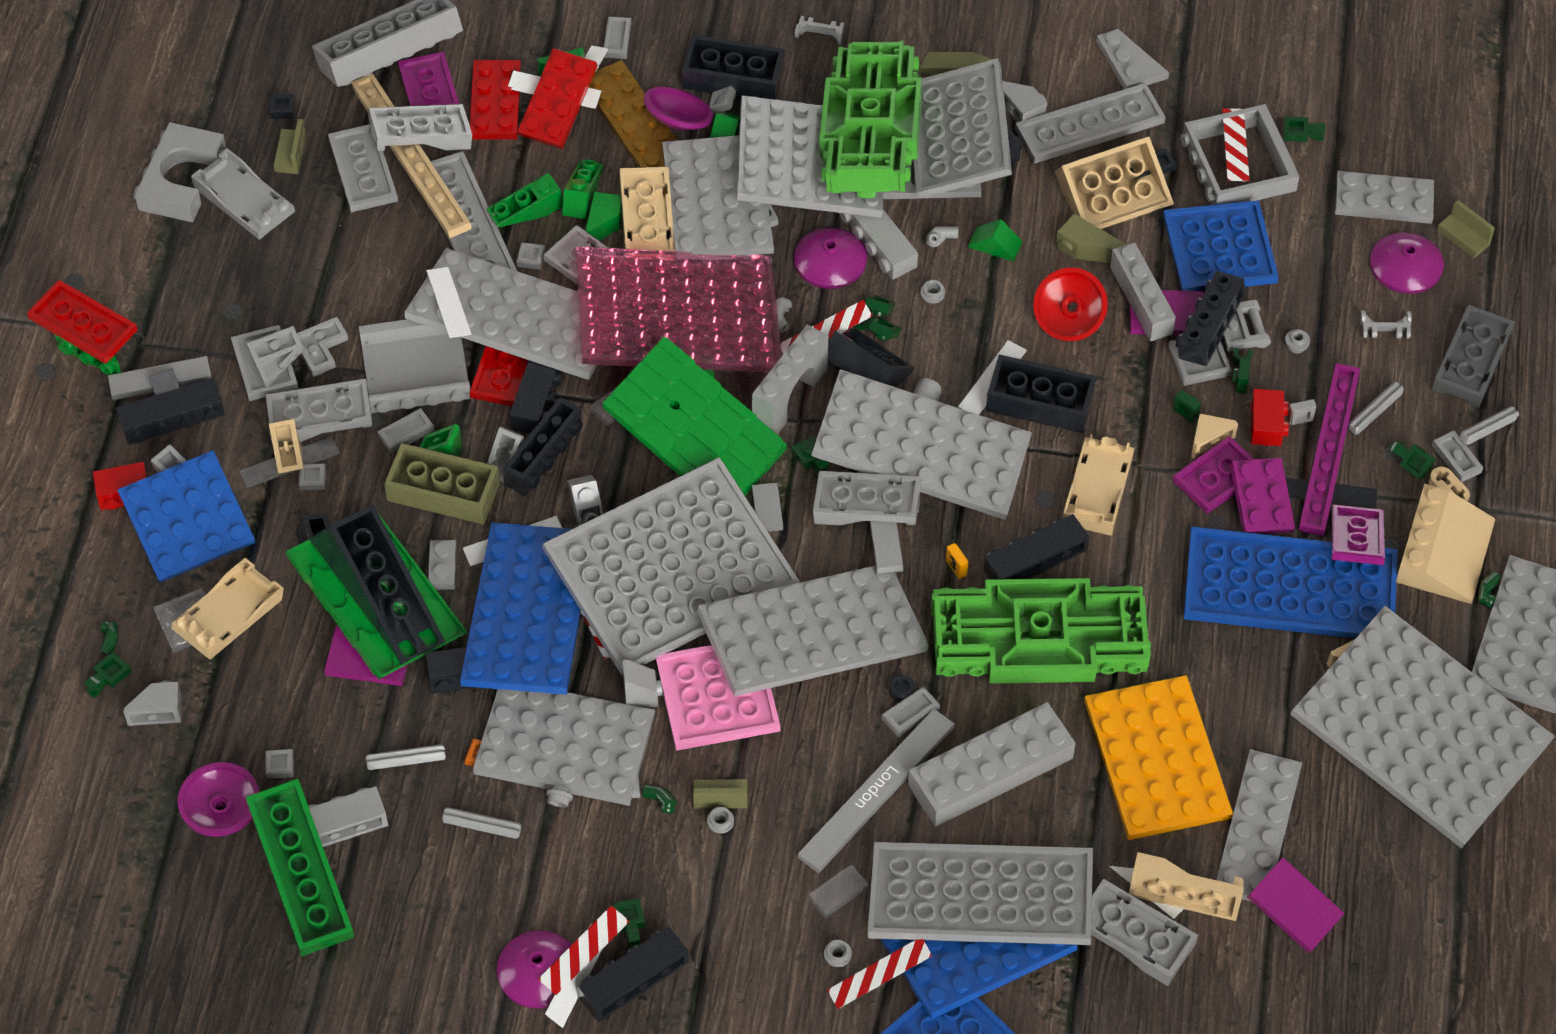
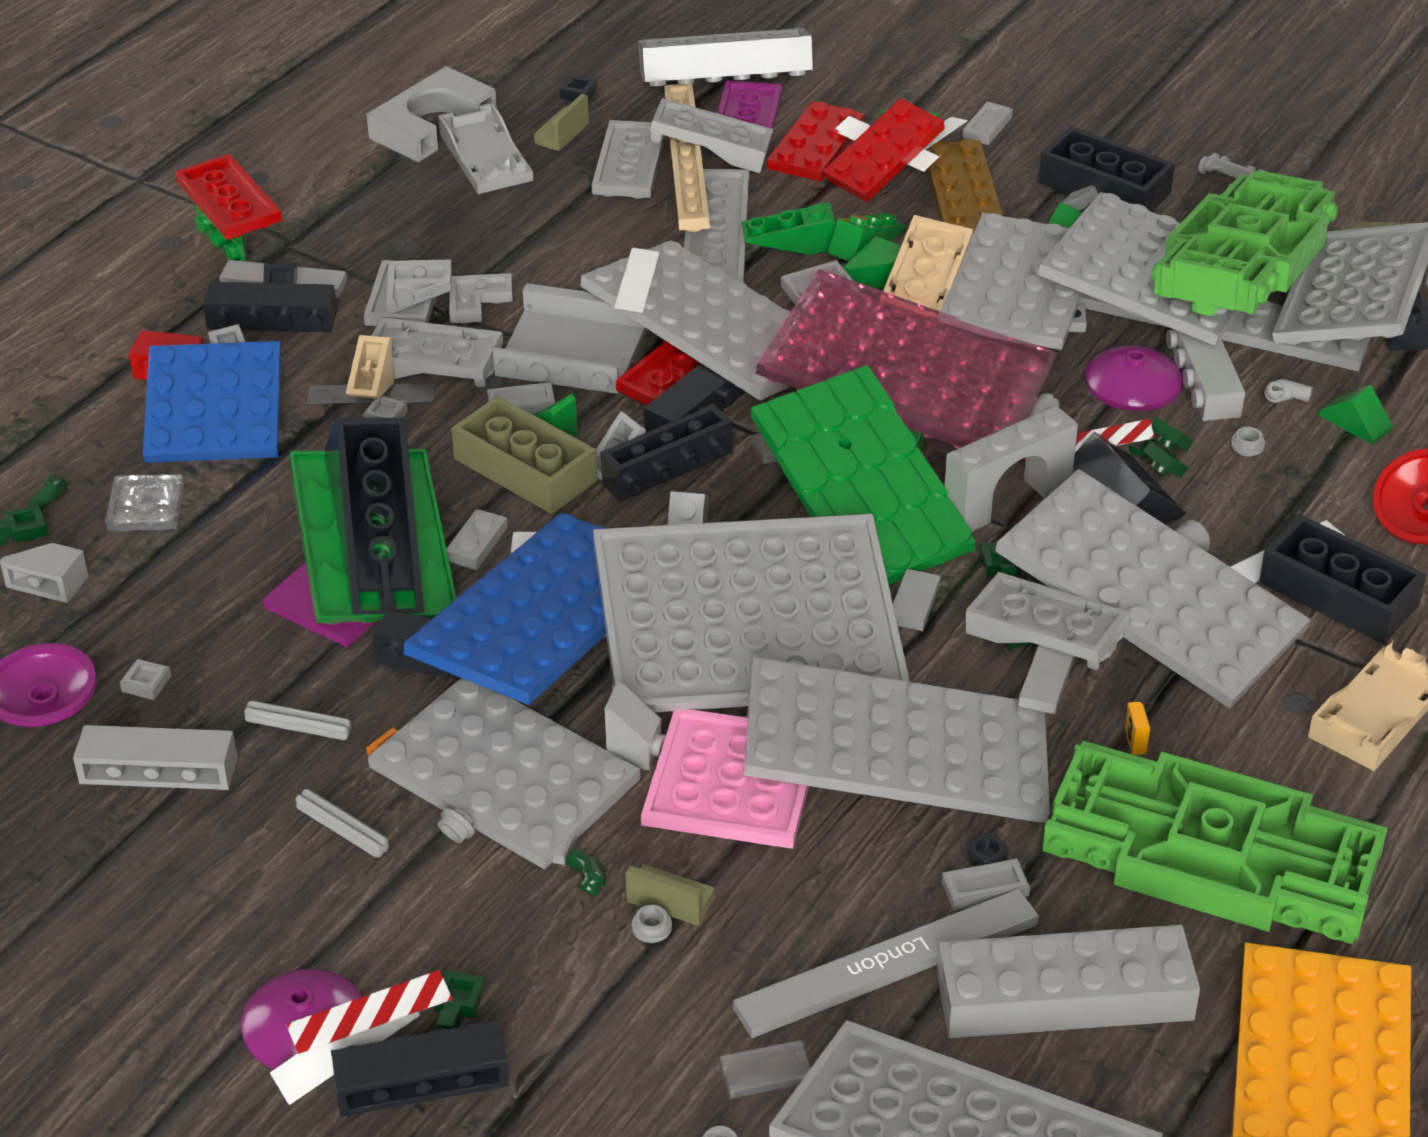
camera: 25 degrees right, 15 degrees down
tan piece [171,558,284,659] -> none
green brick [246,779,354,957] -> none
light grey tile [516,242,546,270] -> none
magenta dish [644,87,713,130] -> none
black brick [984,514,1090,580] -> none

